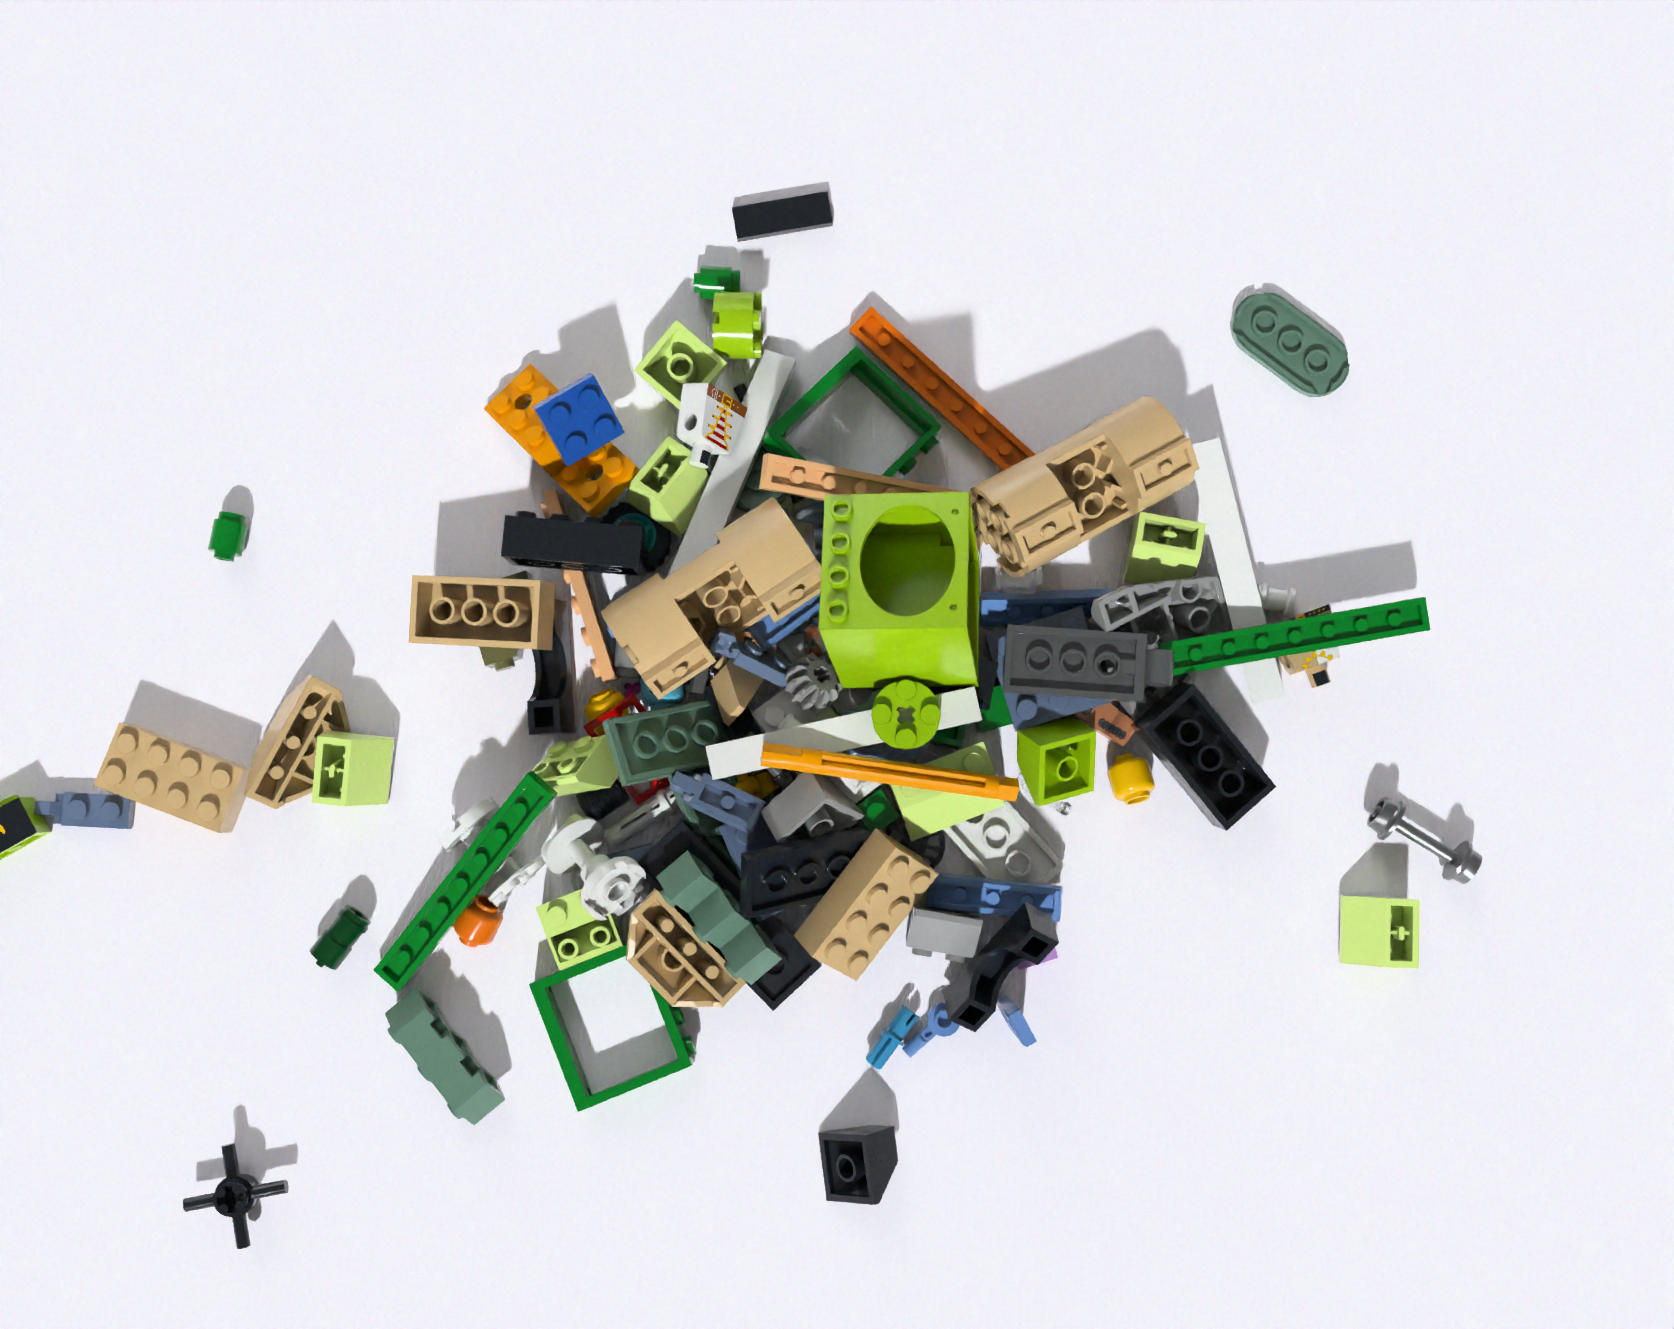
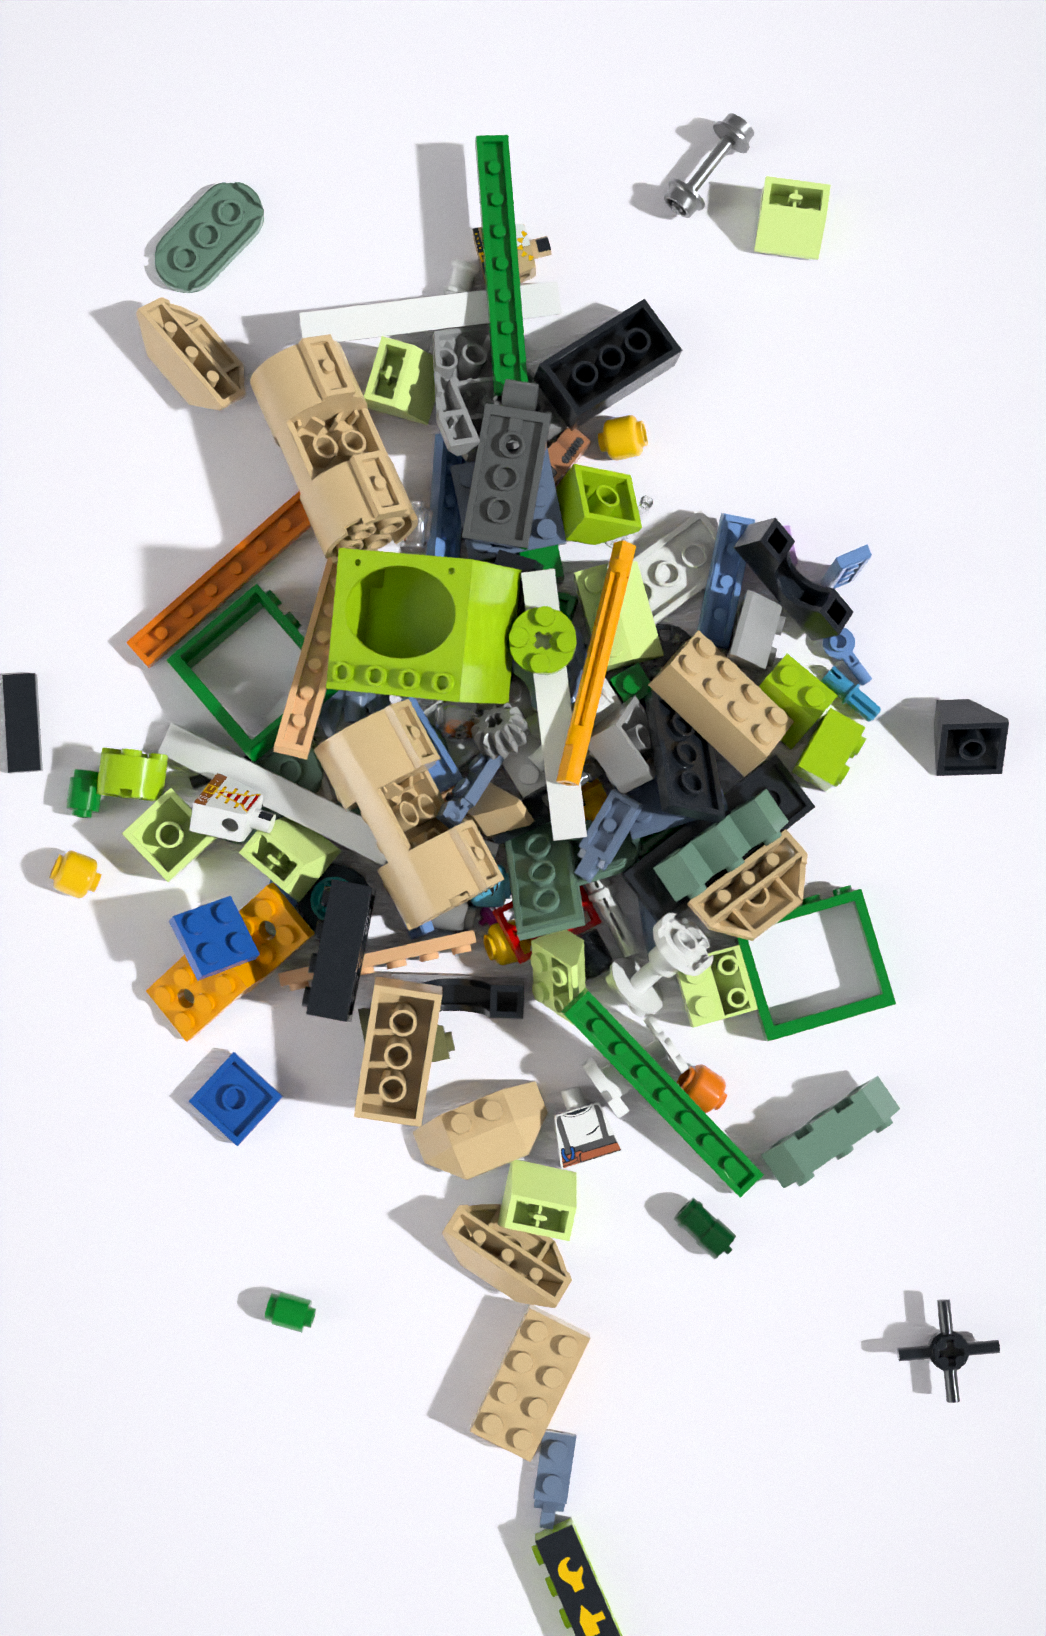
camera: 80 degrees left, 0 degrees up
none -> yellow head [49,850,102,899]
none -> tan wedge [136,297,246,411]
none -> blue plate [188,1052,284,1147]
none -> tan wedge [413,1081,548,1180]
none -> torso [554,1086,623,1170]
none -> lime slope [759,653,838,750]
none -> lime brick [791,708,867,792]

